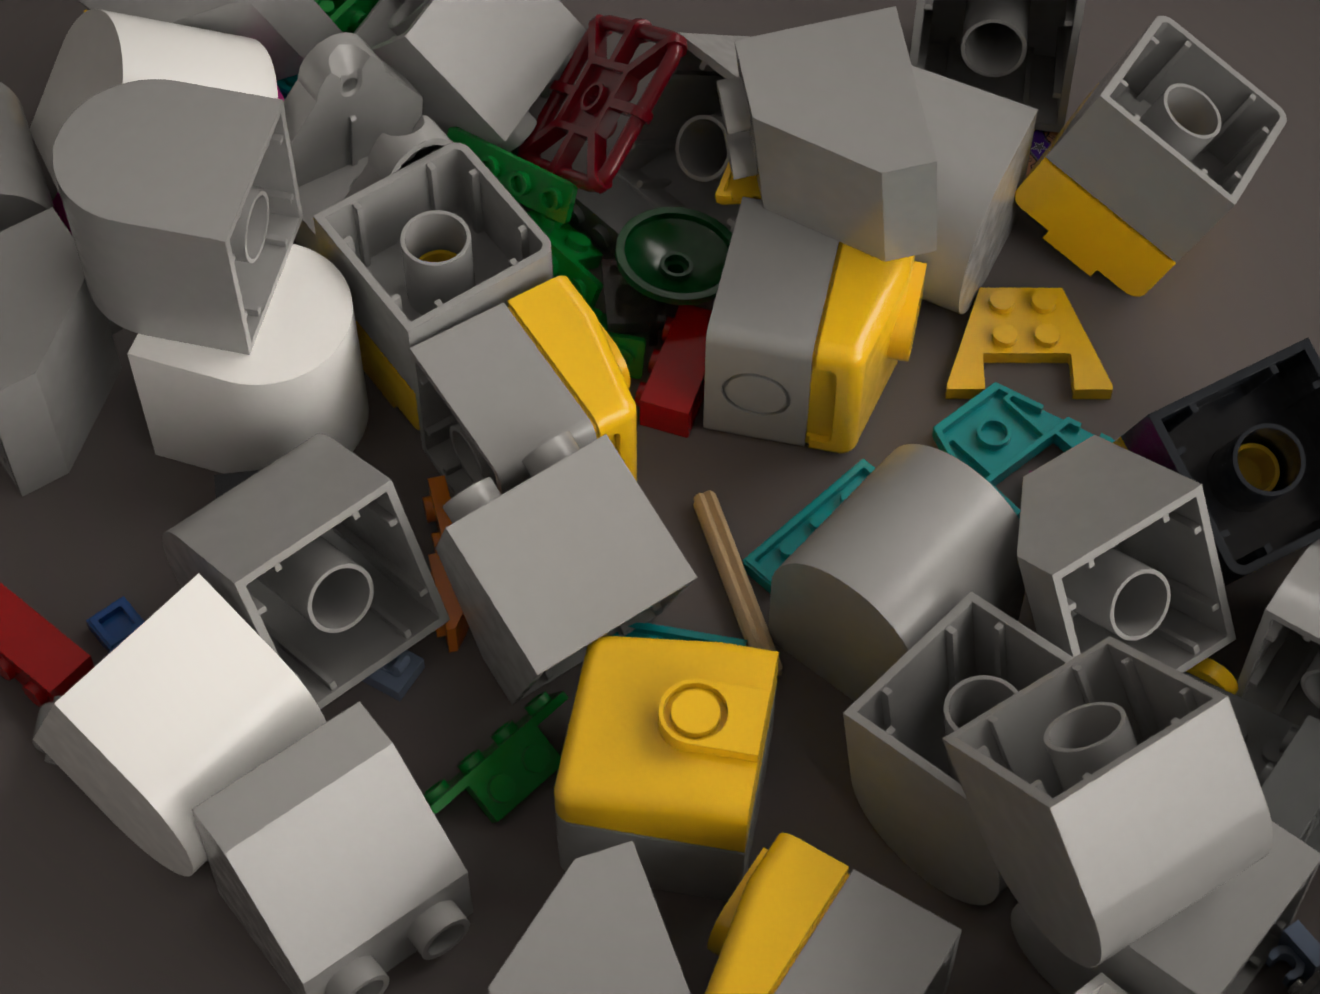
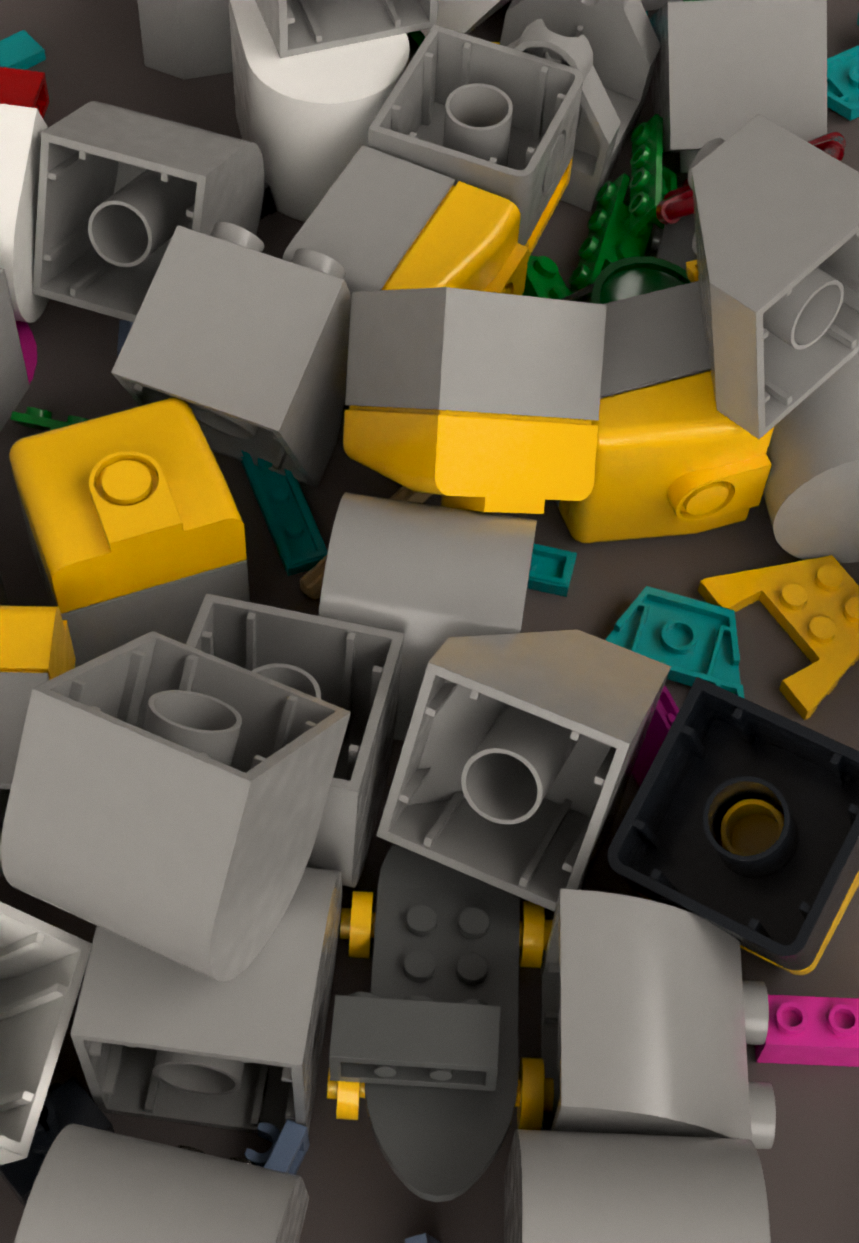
camera: 55 degrees right, 0 degrees up
none -> piece [343,287,607,514]

